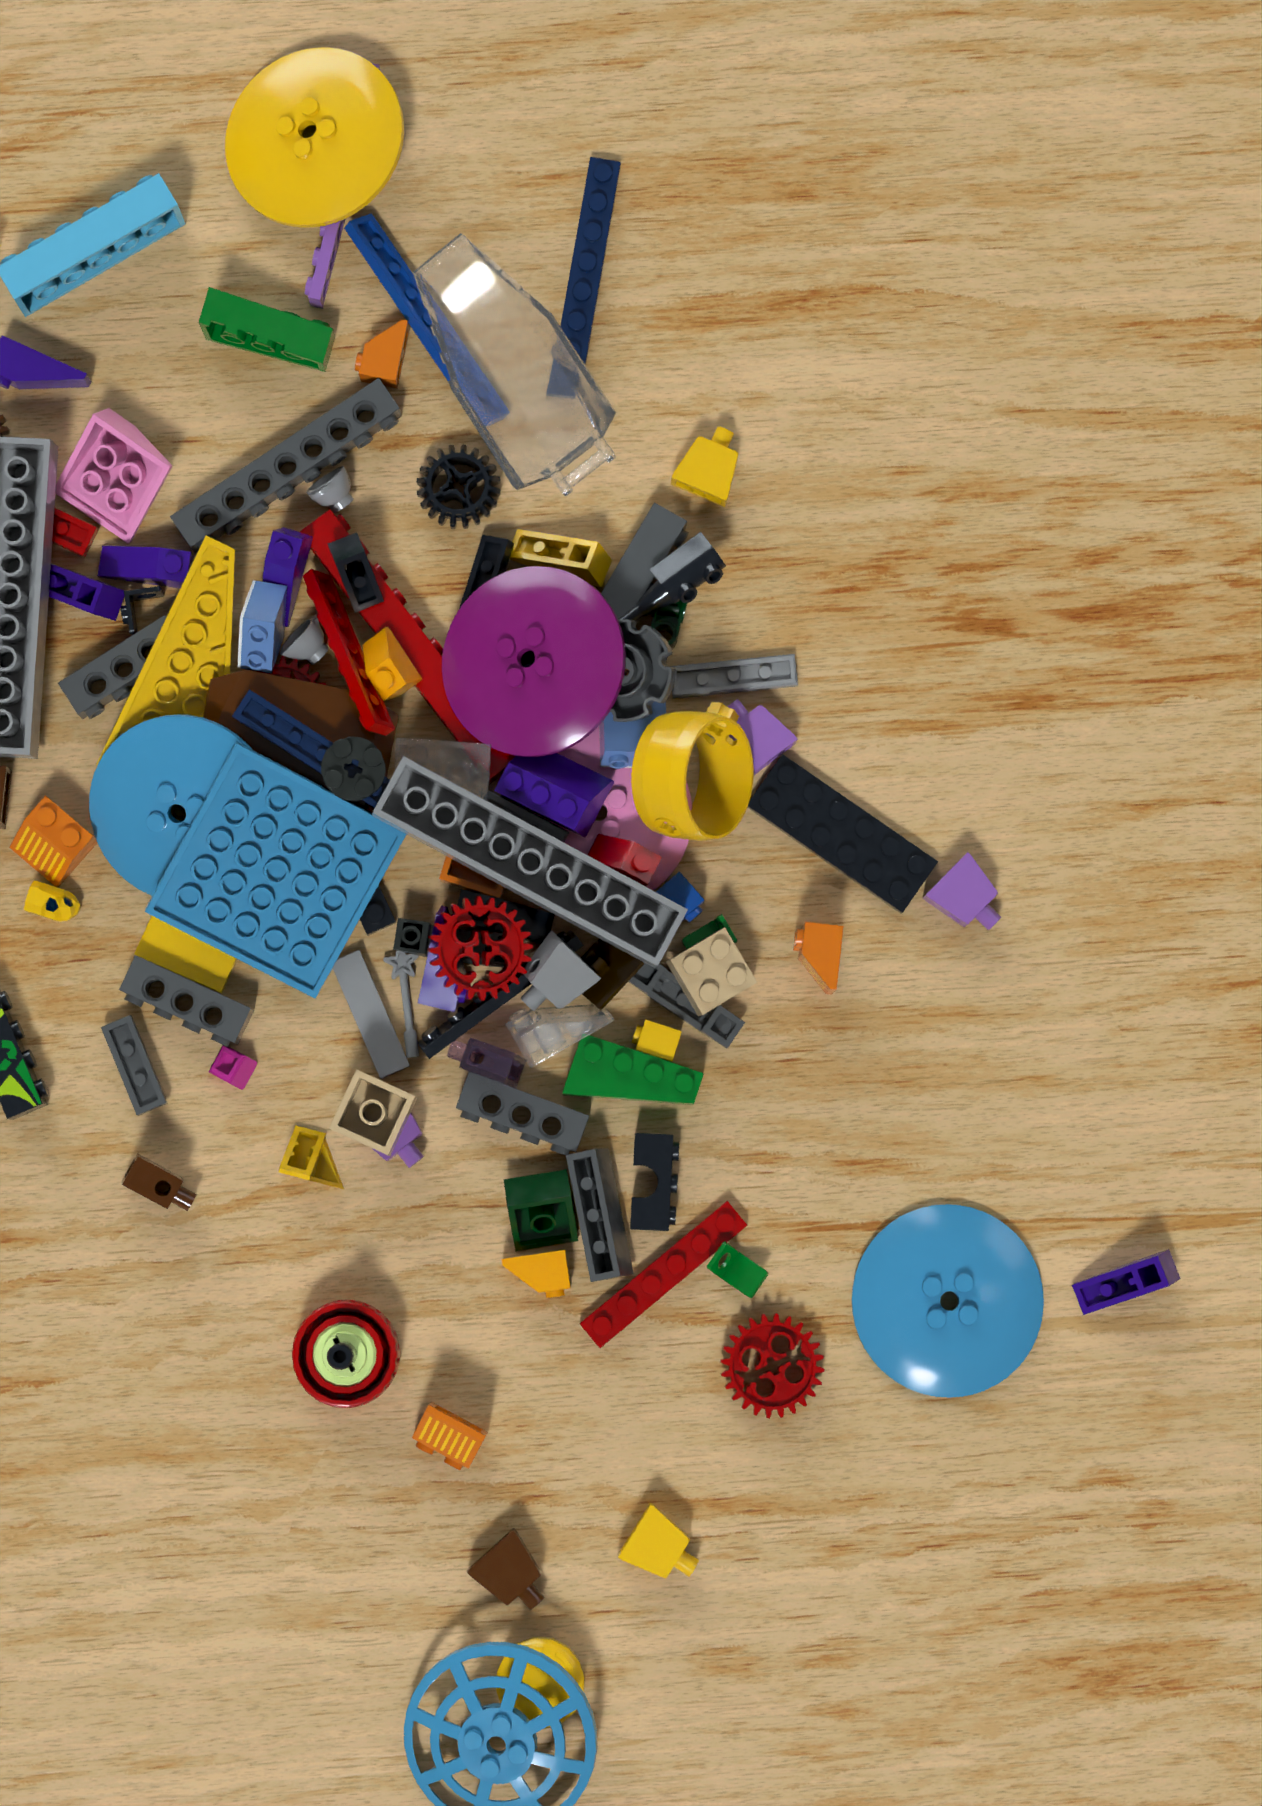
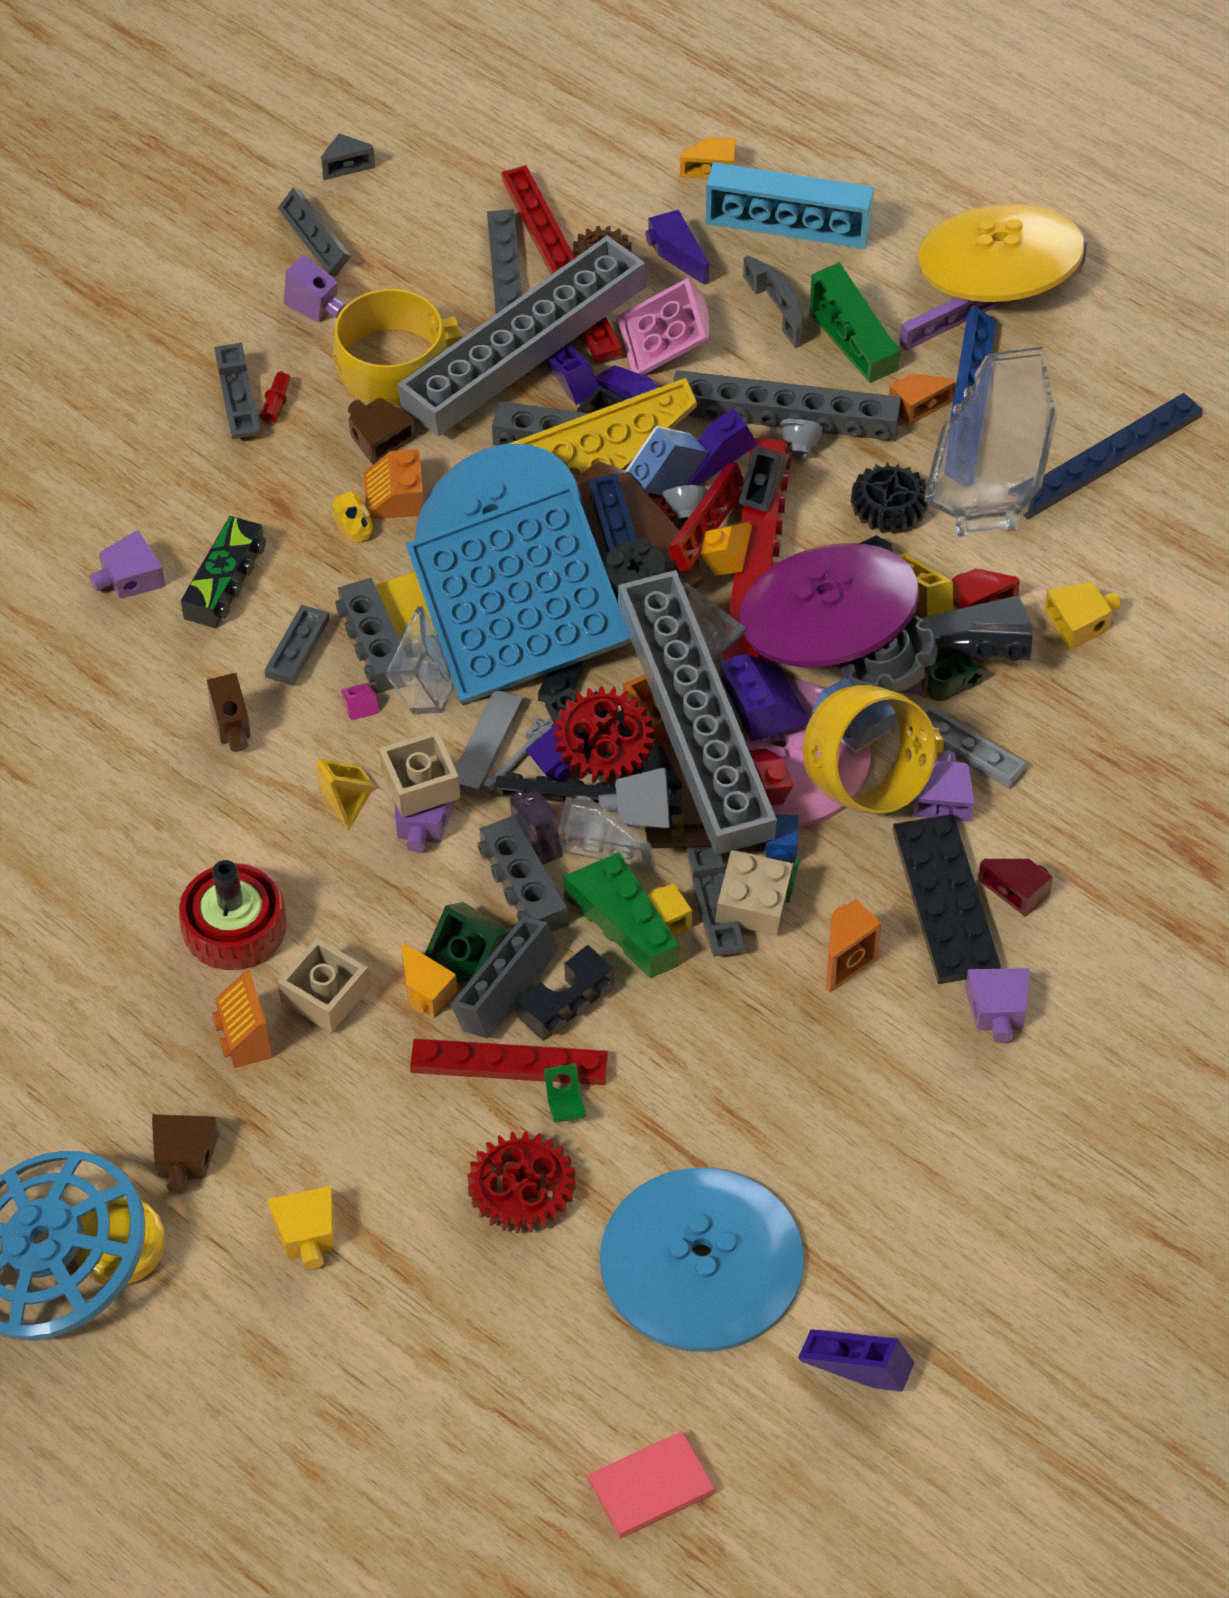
camera: 50 degrees right, 30 degrees down
none -> tan brick [277,937,370,1033]
none -> clear slope [385,606,454,714]
none -> coral tile [588,1431,715,1539]
none -> dark grey slope [743,256,802,348]
none -> red slope [951,568,1020,609]
none -> dark red slope [978,859,1053,917]

